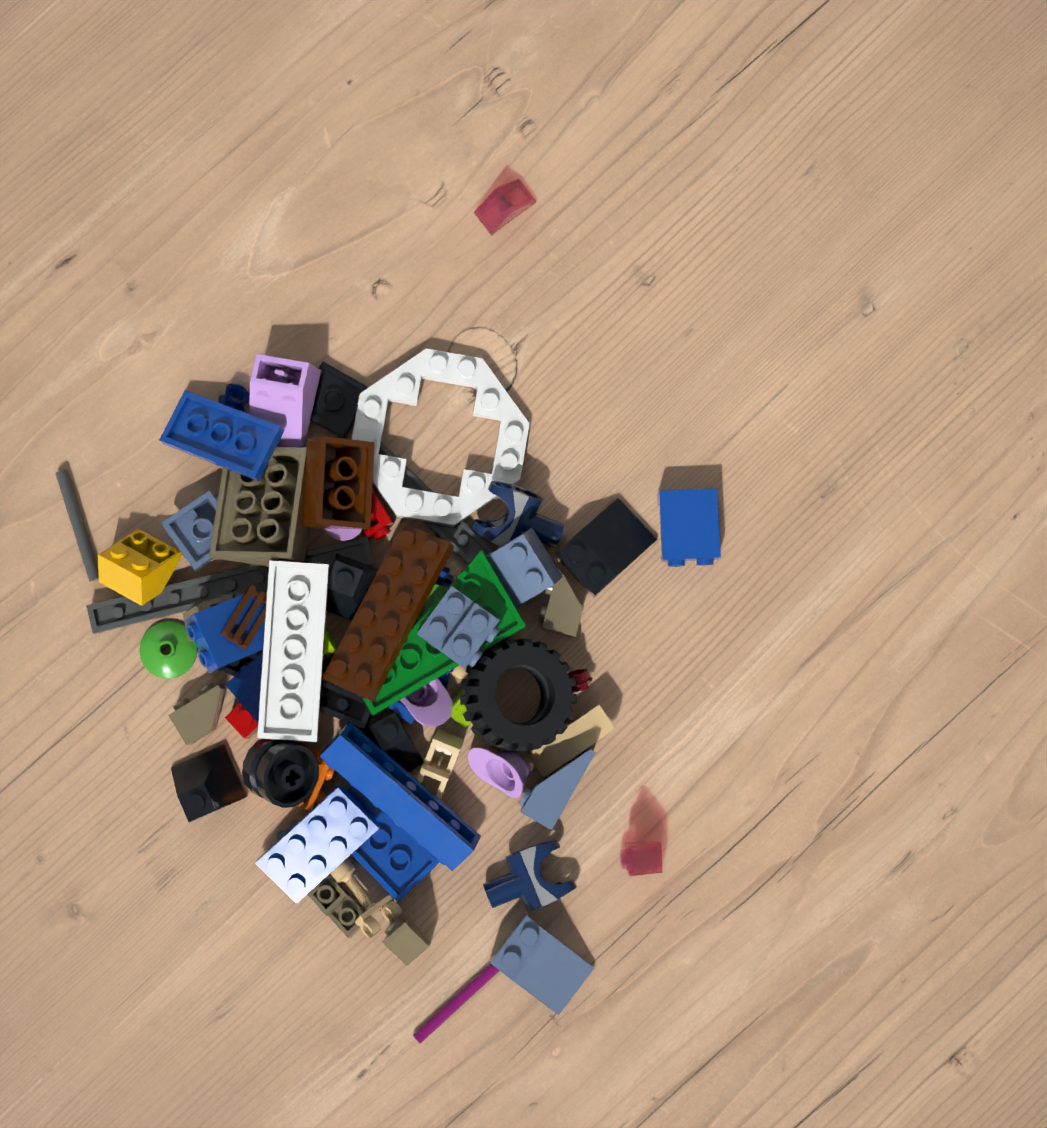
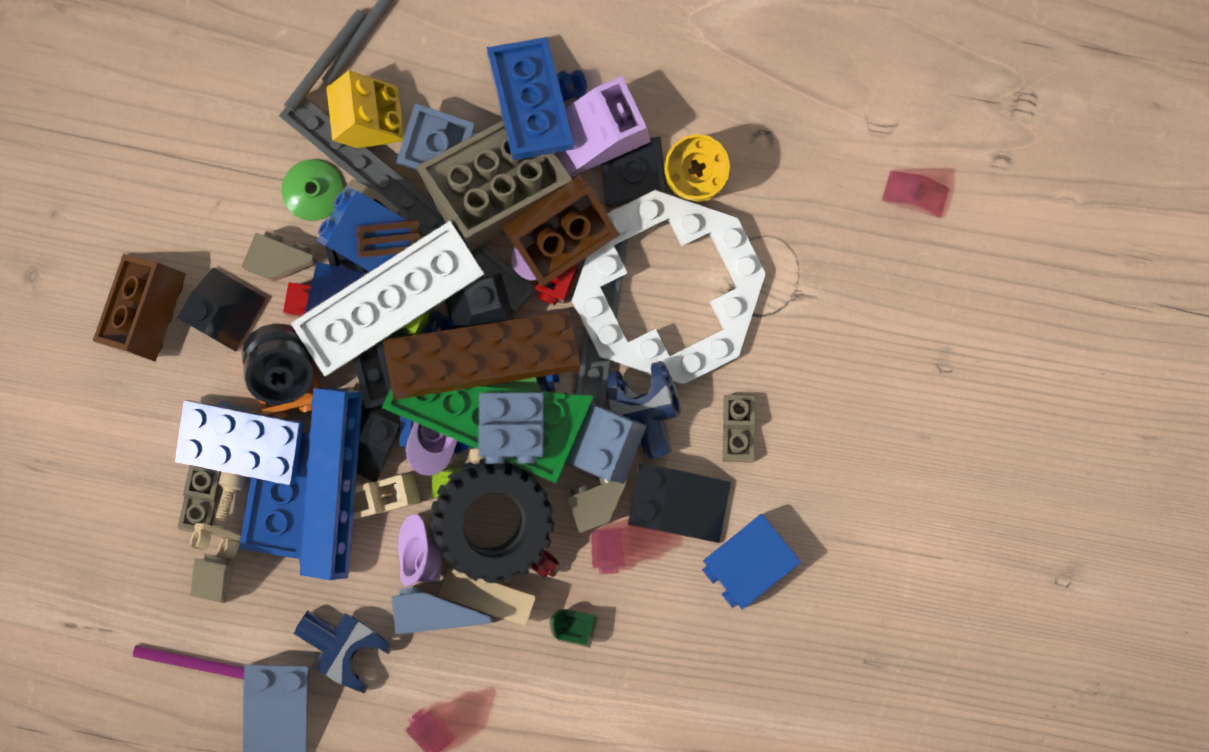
camera: 60 degrees right, 0 degrees up
none -> reddish brown slope [93,254,186,362]
none -> dark grey bar [284,9,366,112]
none -> plate [422,311,455,334]
none -> dark green plate [549,609,598,648]
none -> clear pink brick [591,528,624,575]
none -> yellow wheel [664,134,730,203]
none -> dark tan slope [722,395,755,463]

